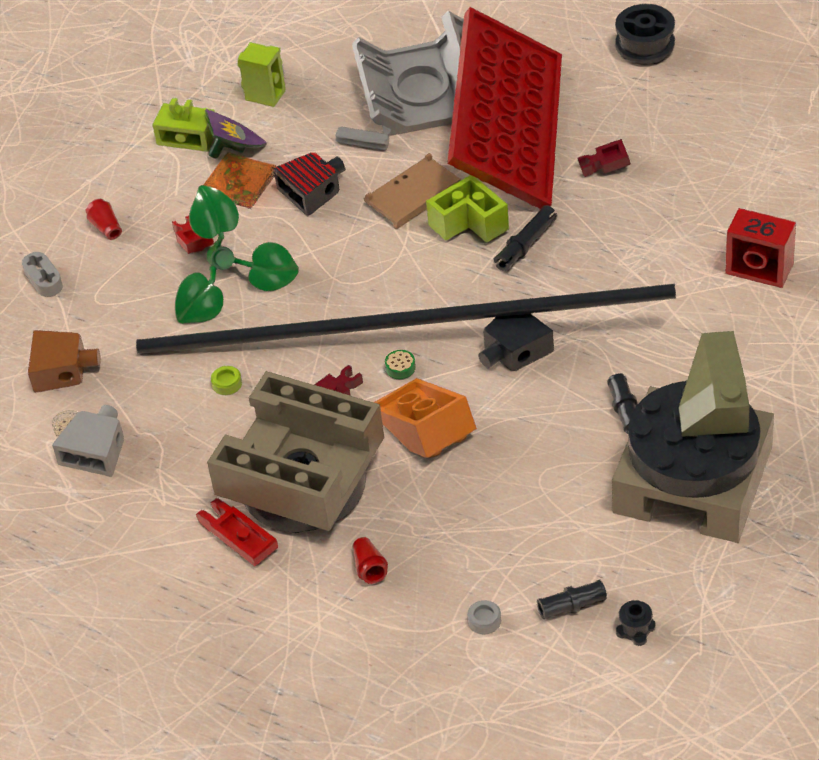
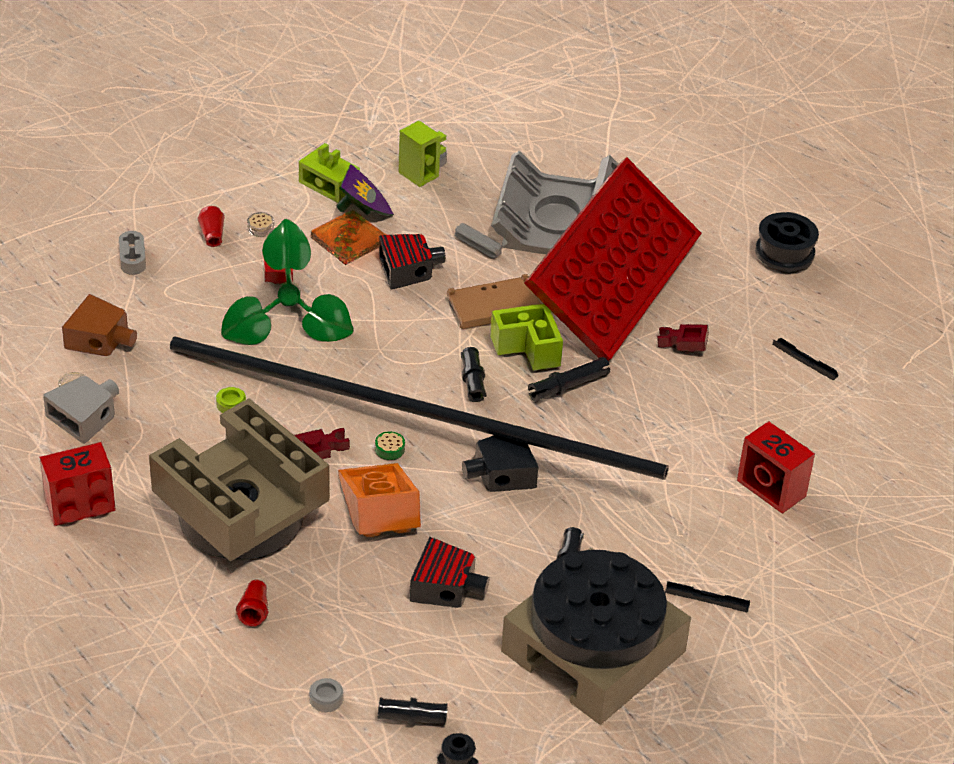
camera: 15 degrees right, 5 degrees down
red hinge [196,498,278,566] -> none
olive wedge [679,331,749,436] -> none
none -> red brick [39,442,116,526]
none -> tile [247,212,274,237]
none -> black torso [410,537,490,608]
none -> black pin [461,347,487,402]
none -> black piece [665,581,750,613]
none -> black piece [772,338,839,381]

